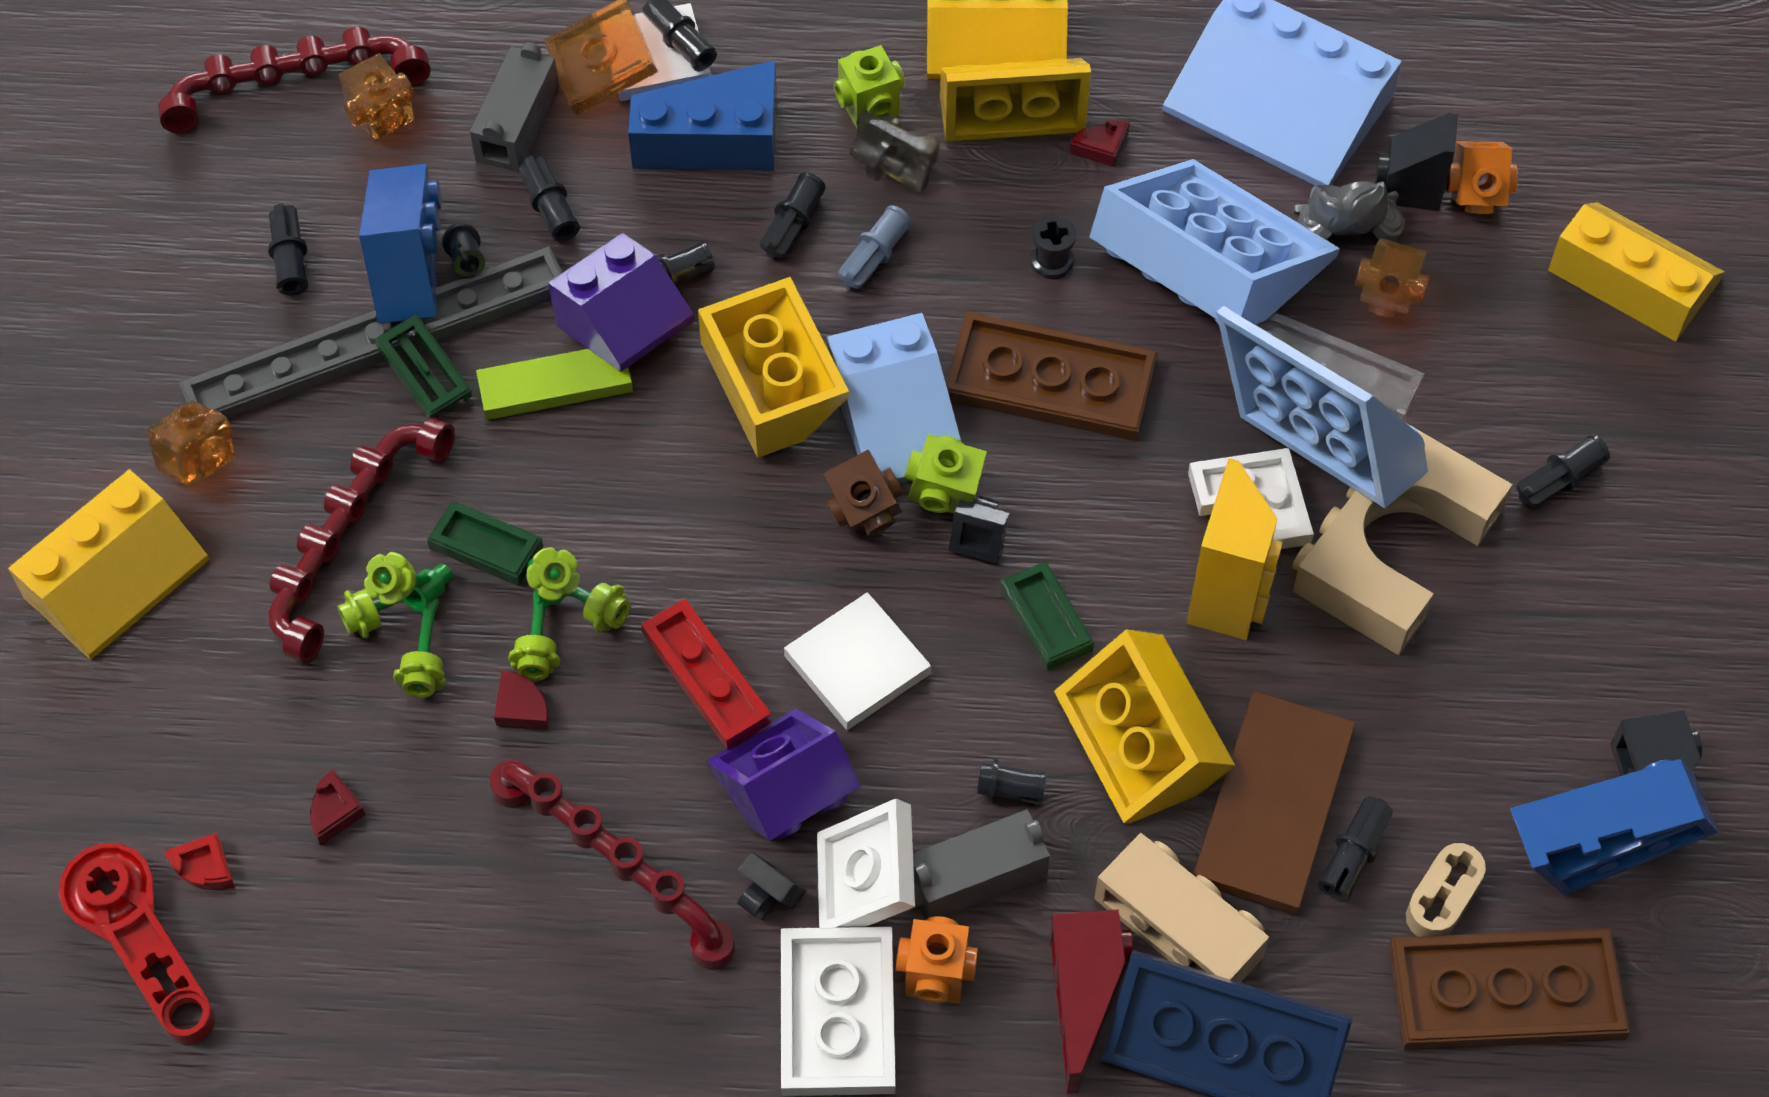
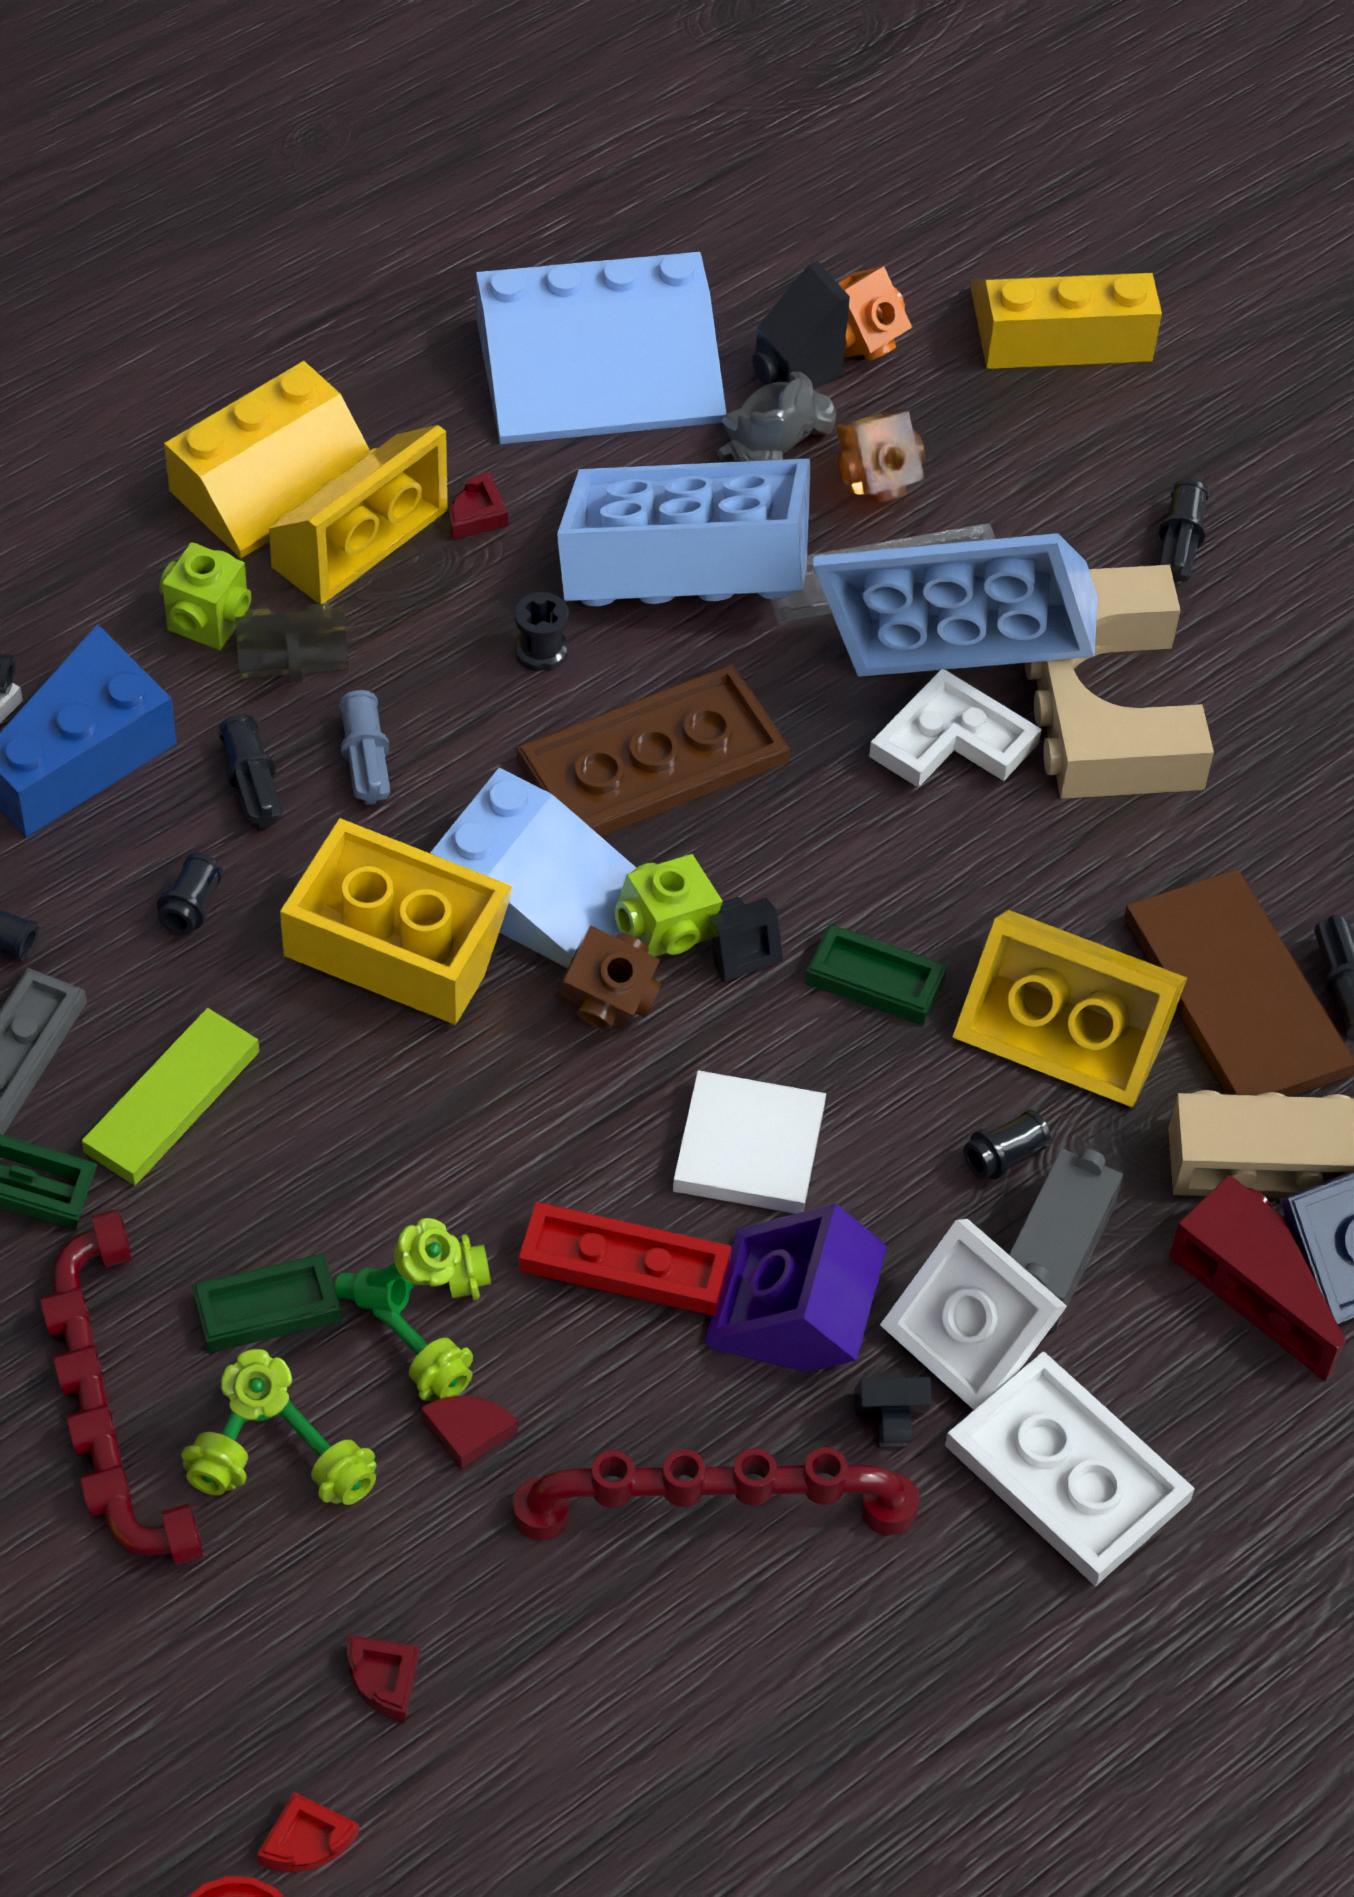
camera: 45 degrees left, 5 degrees down
dark purple slope [548,233,694,372] -> none
orange brick [896,916,978,1004] -> none
yellow slope [1186,458,1283,641] -> none

